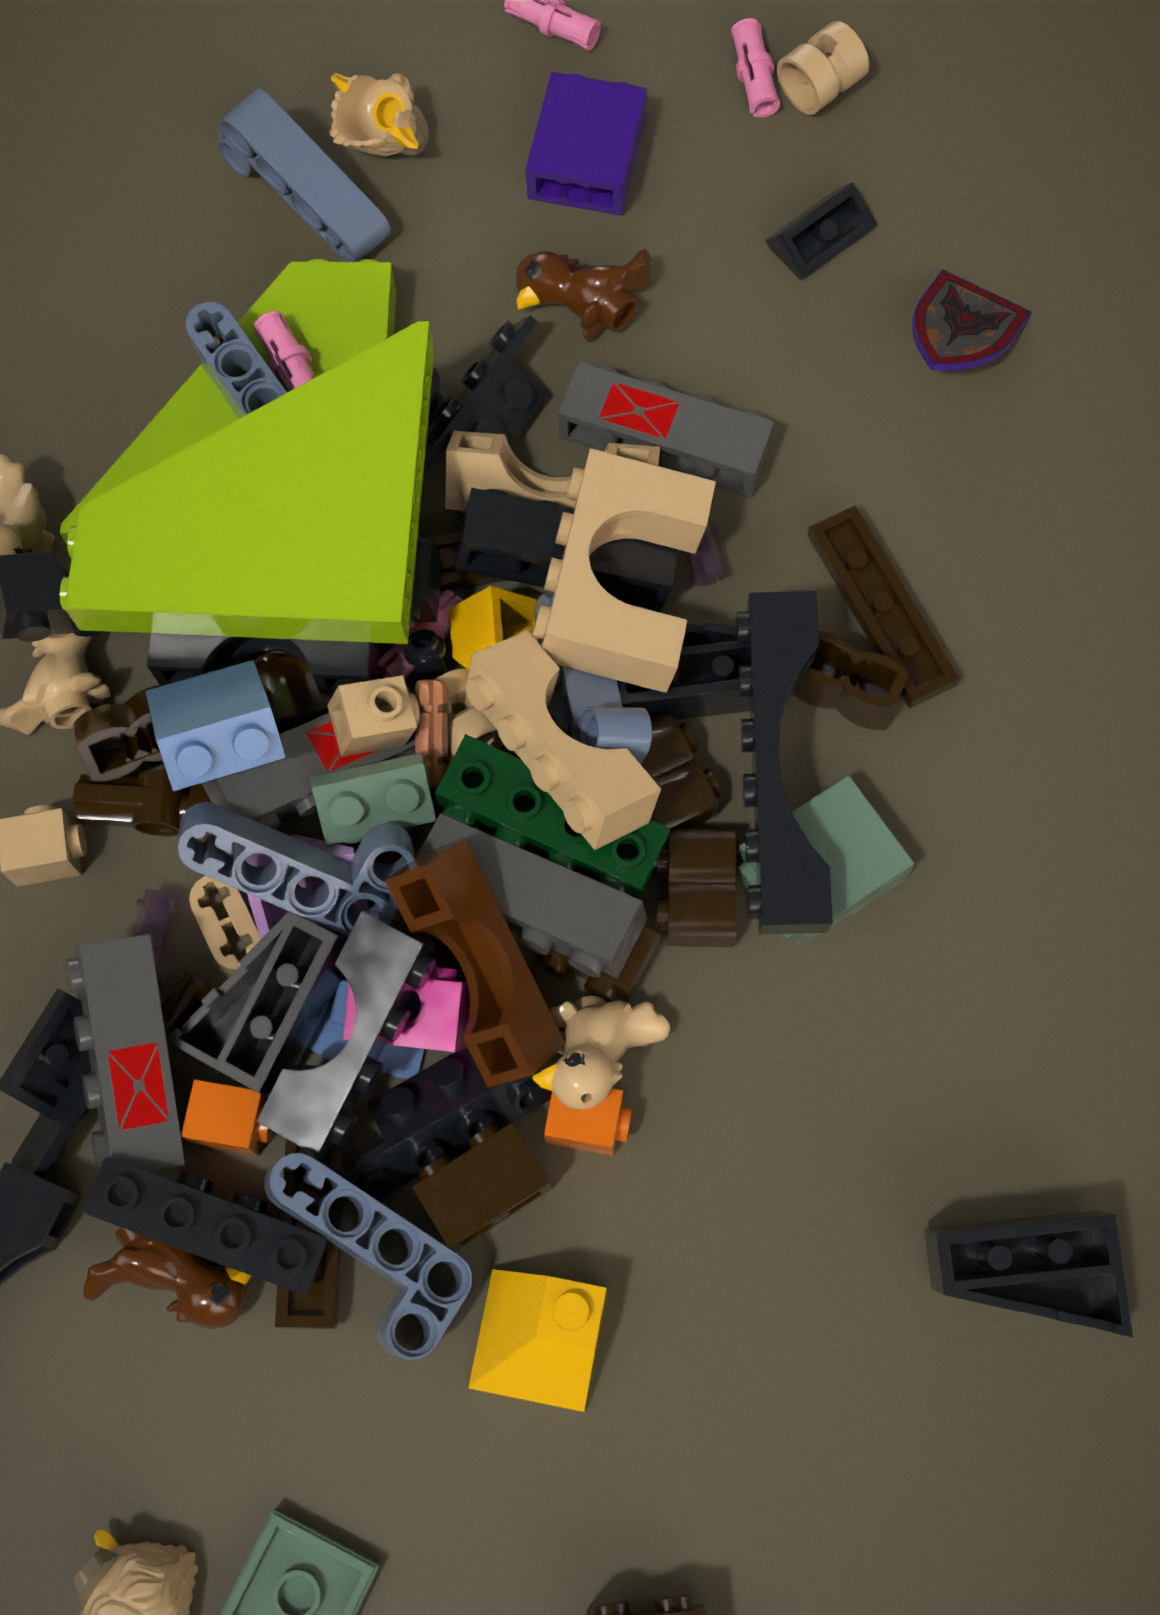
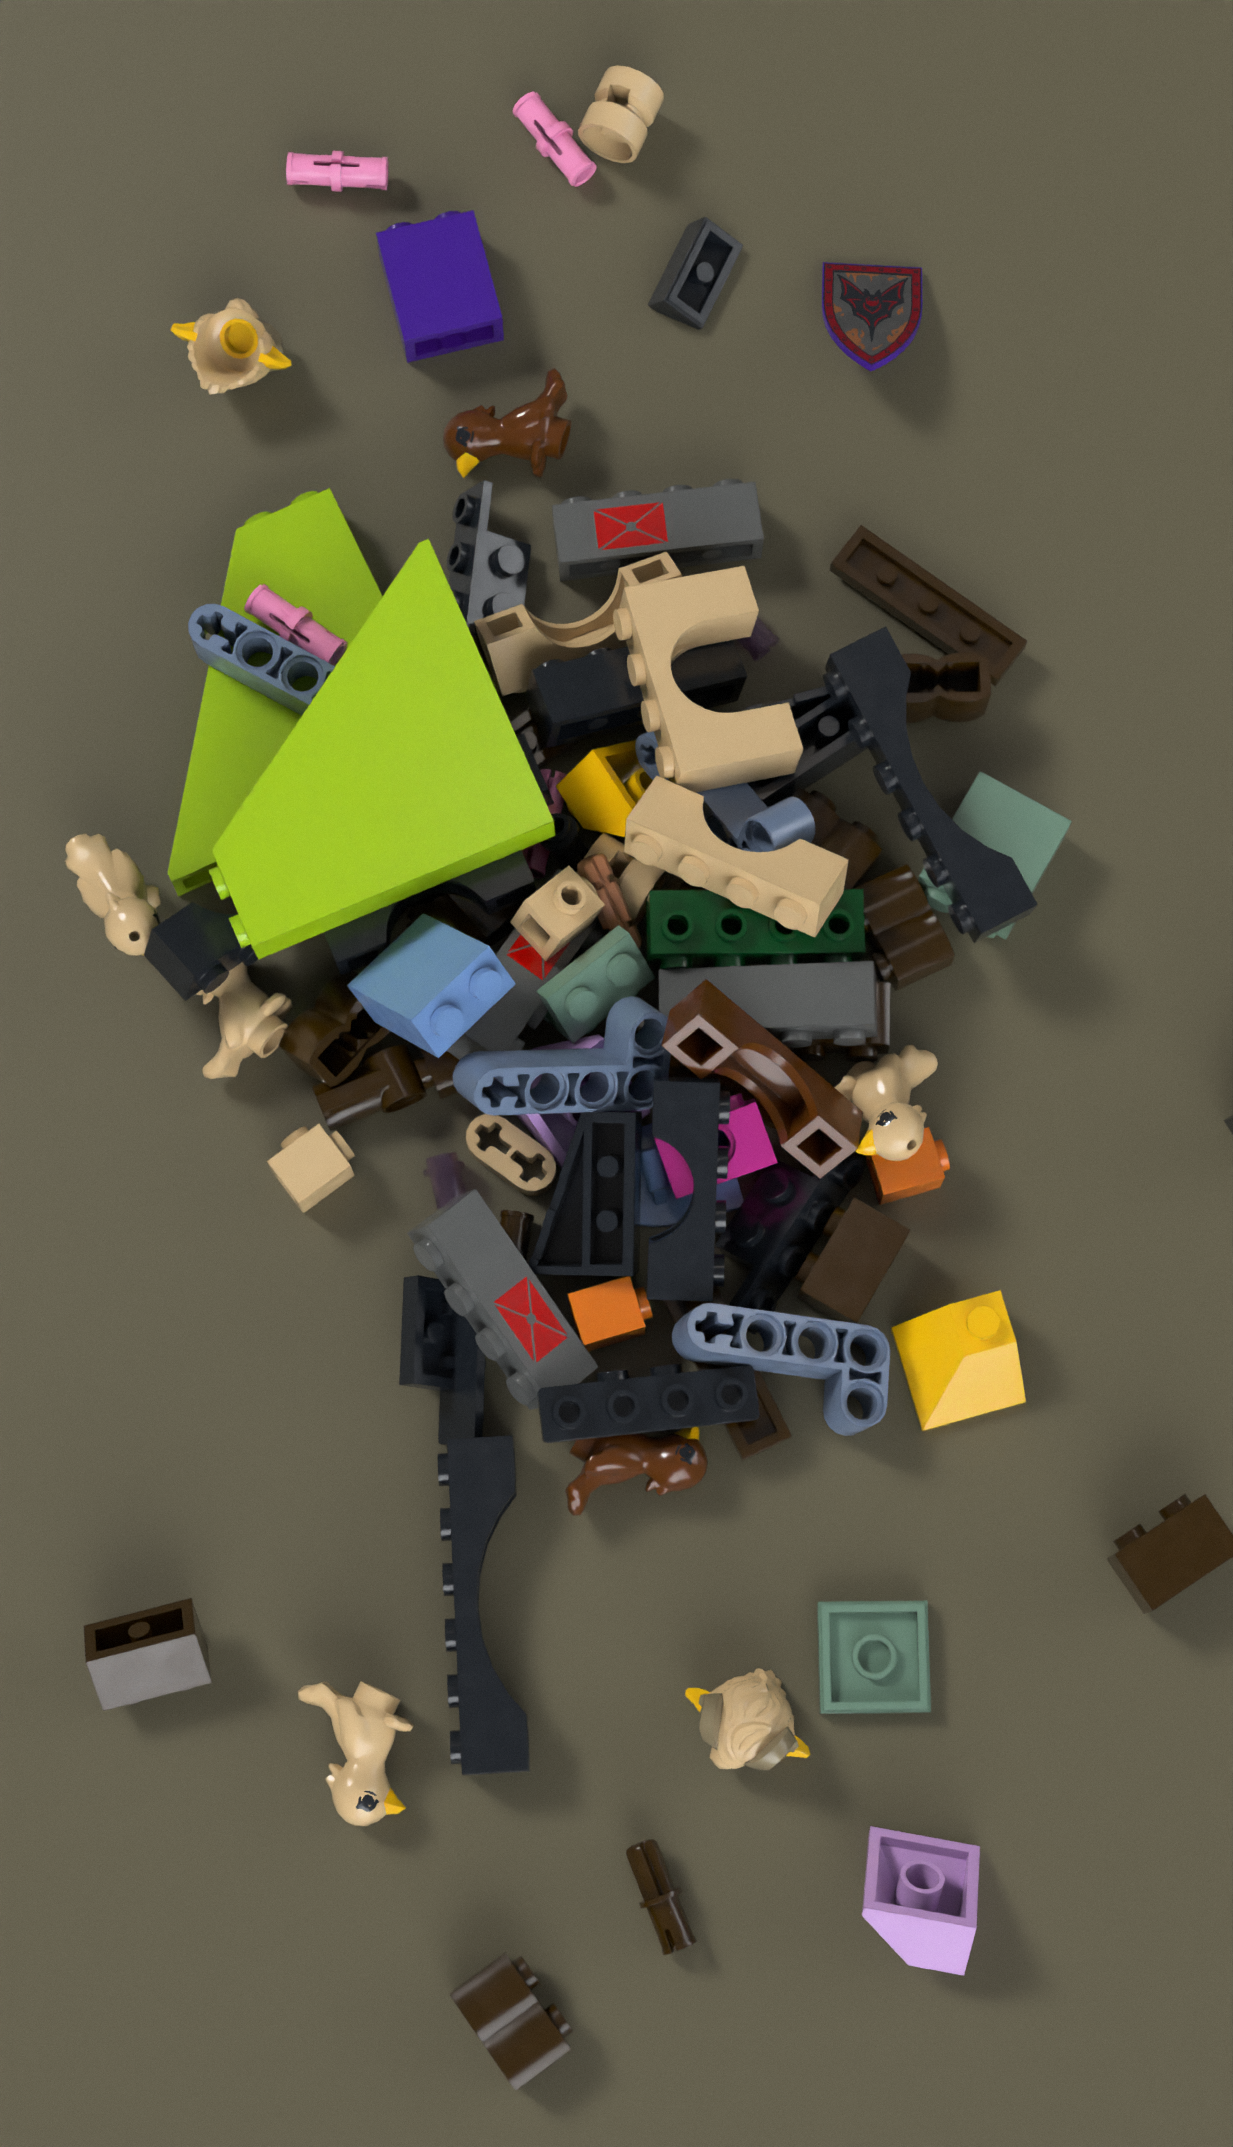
camera: 30 degrees left, 5 degrees up
sand blue beam [217,89,391,262] -> none

